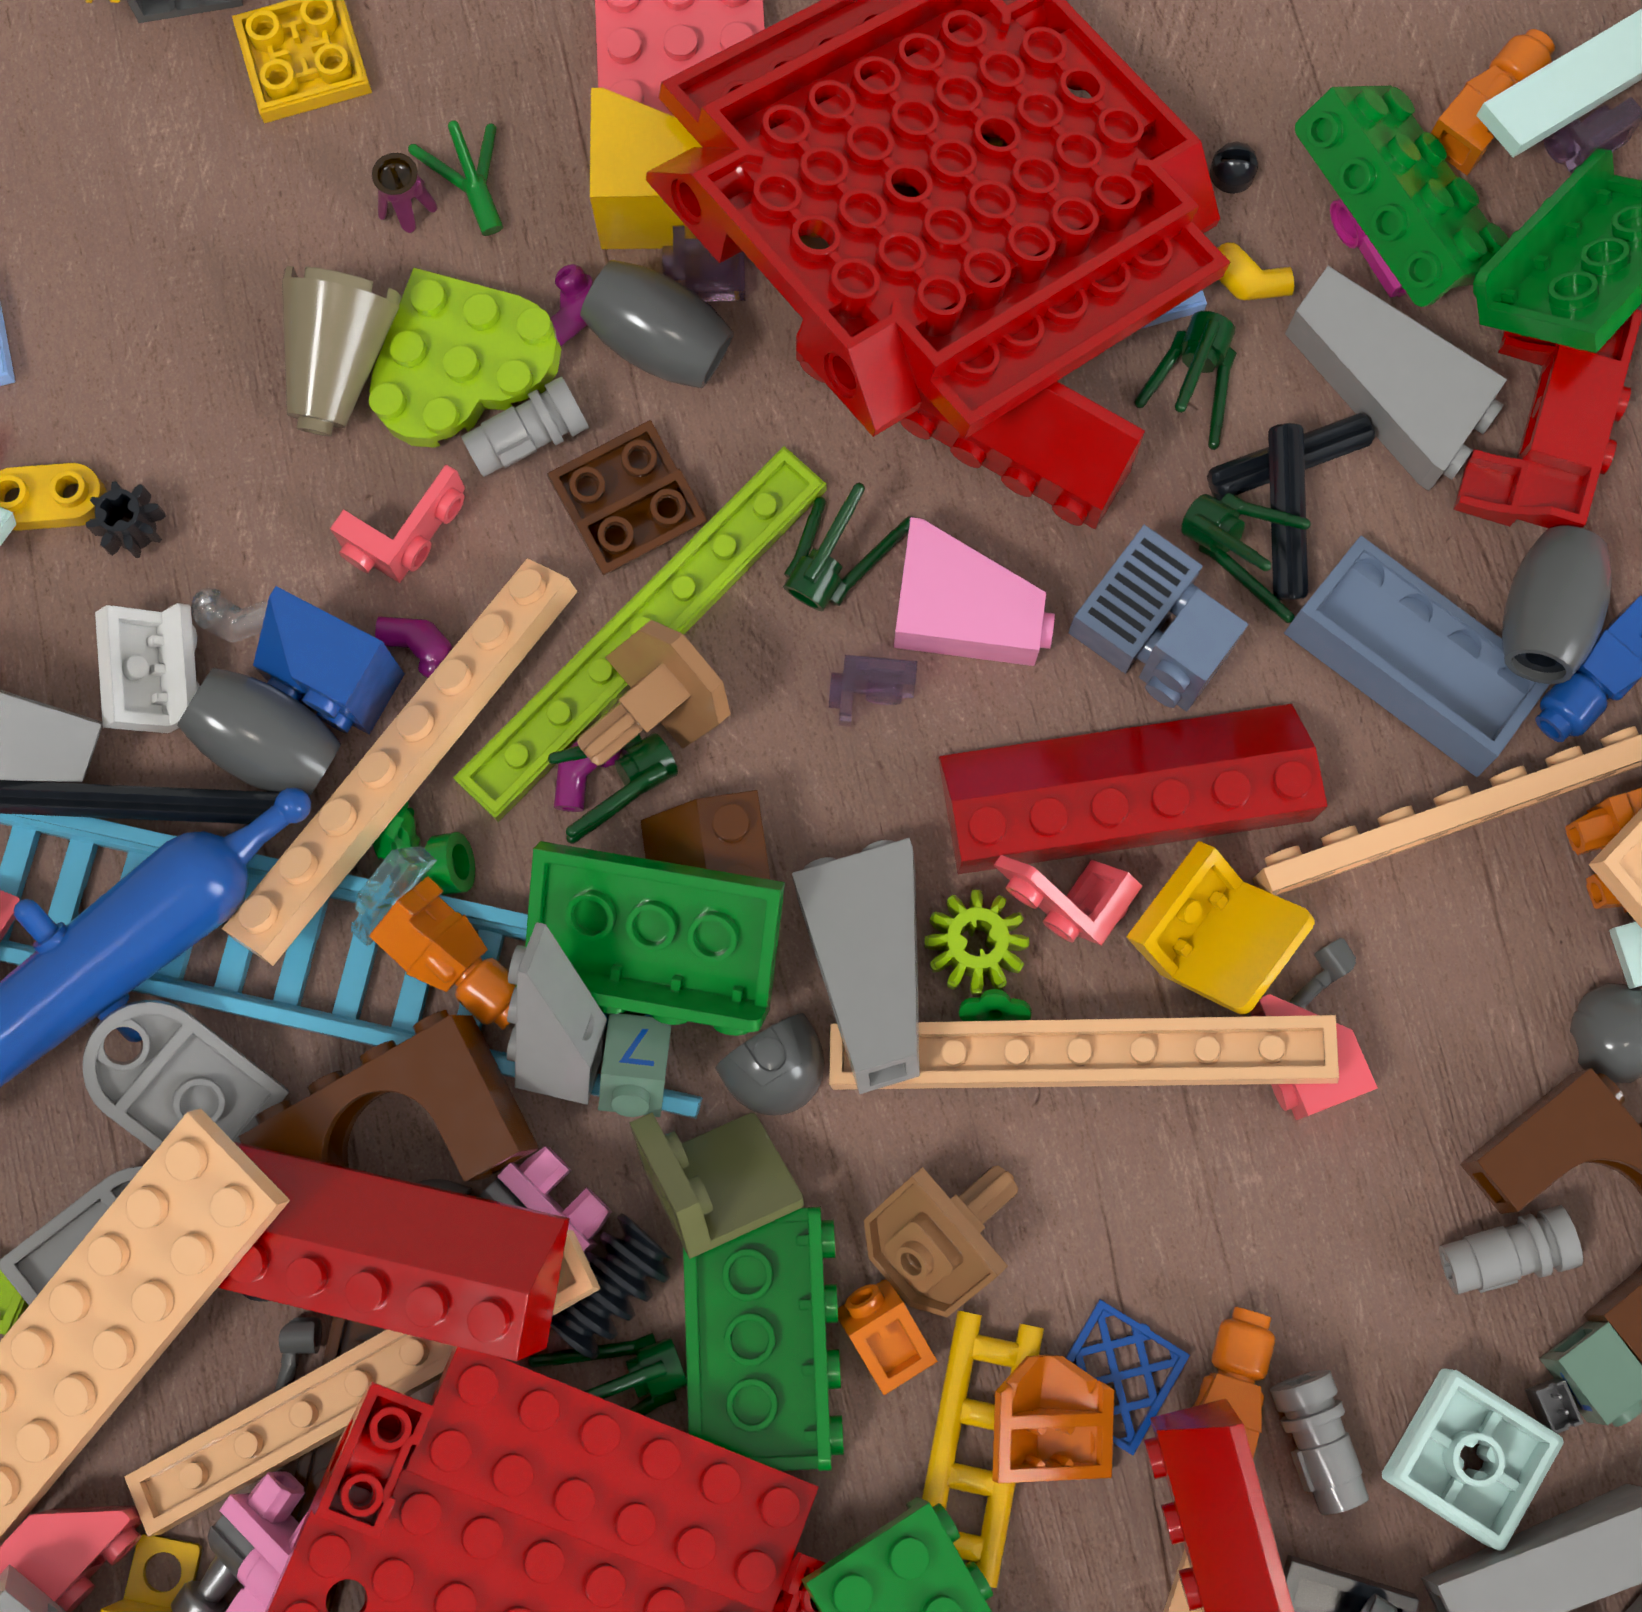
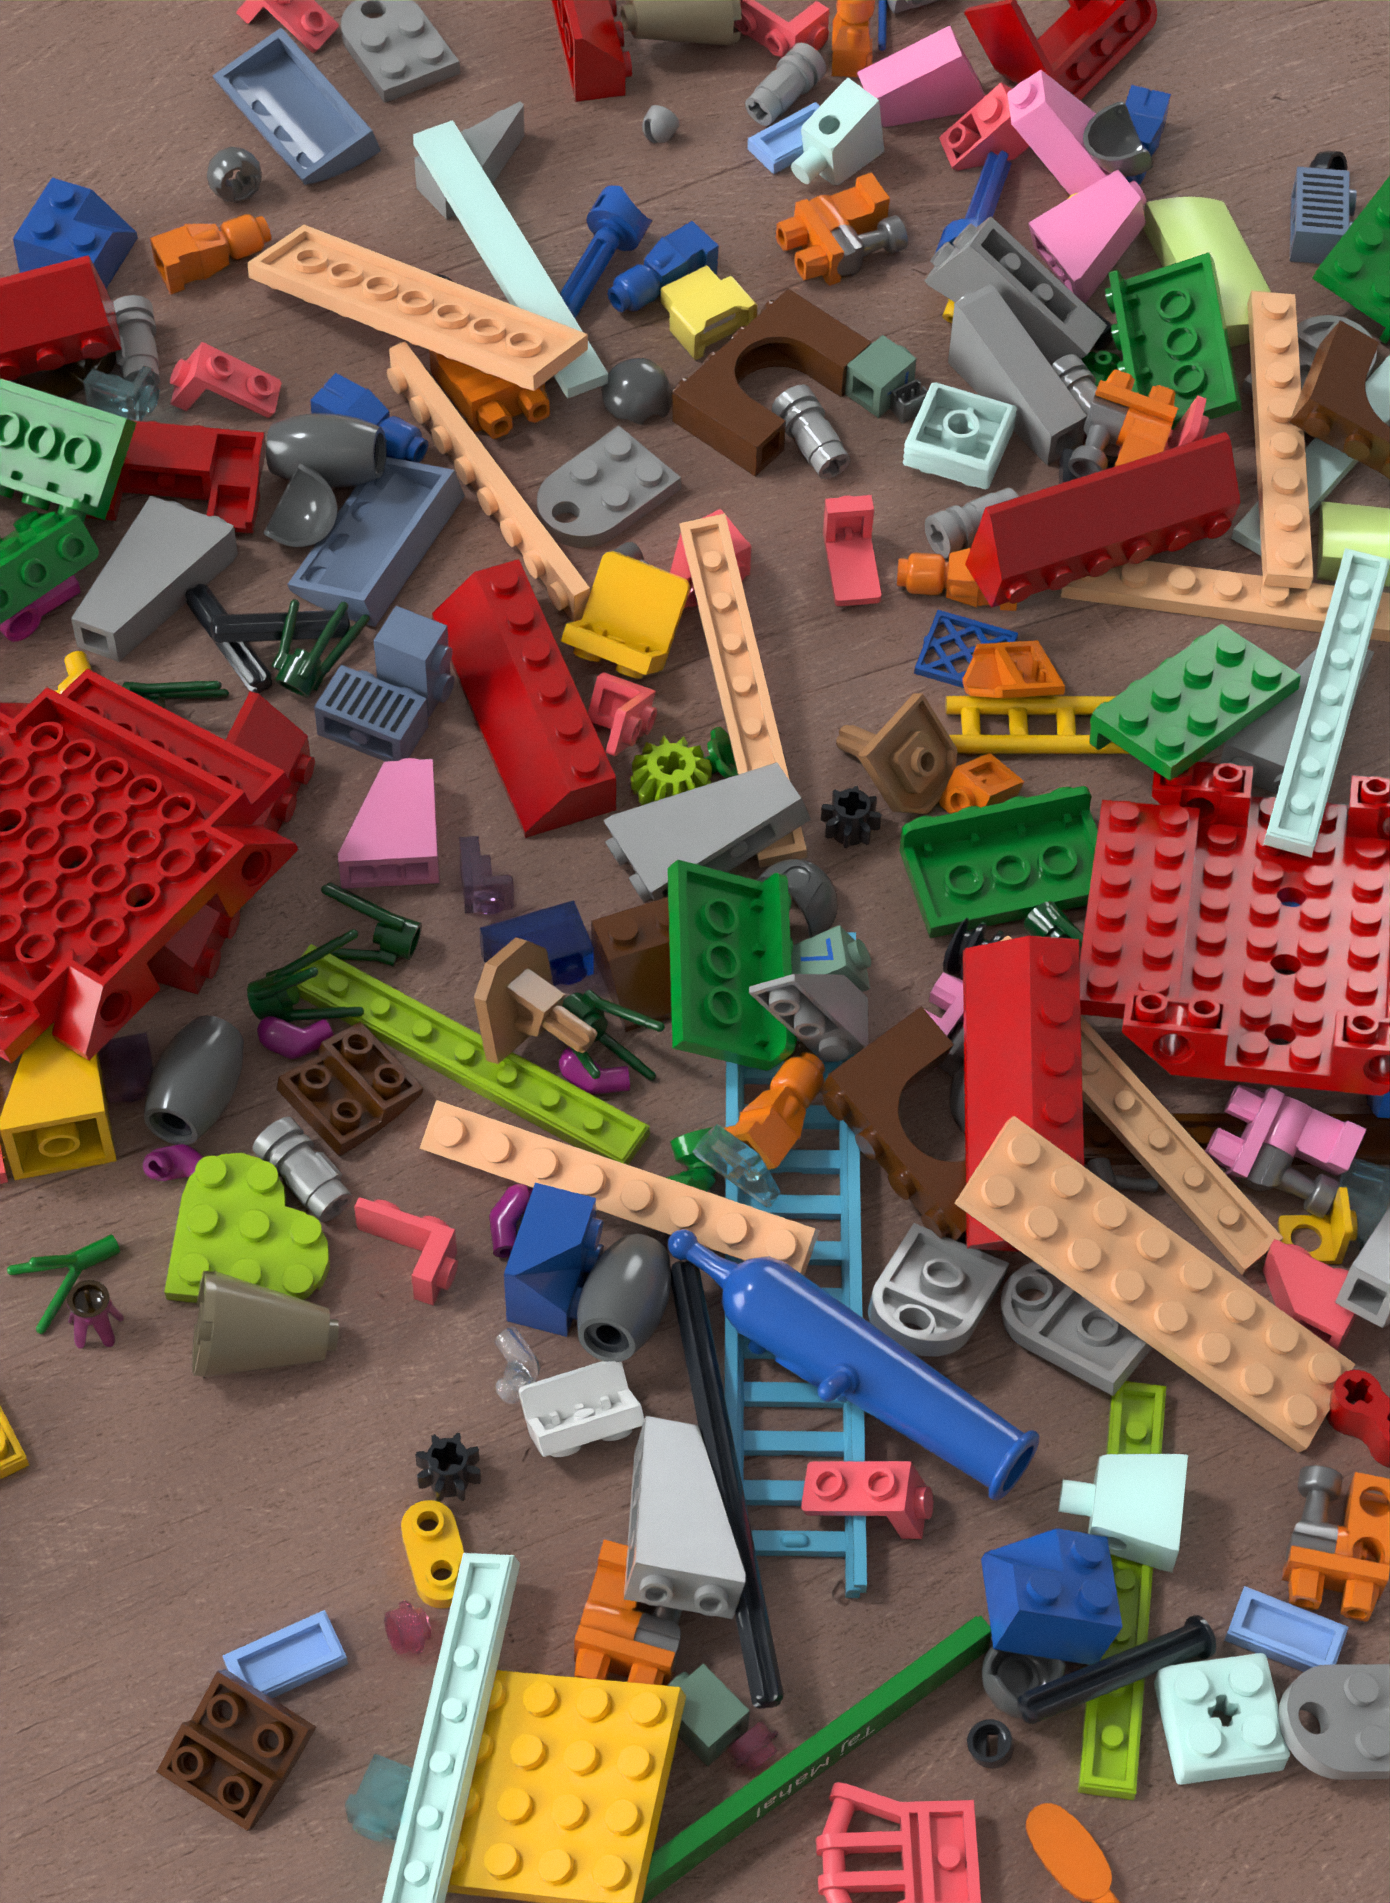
camera: 105 degrees left, 20 degrees down
olive bracket [629,1112,804,1259] -> none
none -> dark green plant [247,929,364,1023]
none -> magenta arm [257,1016,334,1059]
none -> dark grey helmet [263,463,337,547]
none -> clear blue slope [479,900,594,986]
none -> light grey plate [537,426,681,548]
none -> black gear [820,786,882,848]
none -> coral bracket [823,495,881,607]

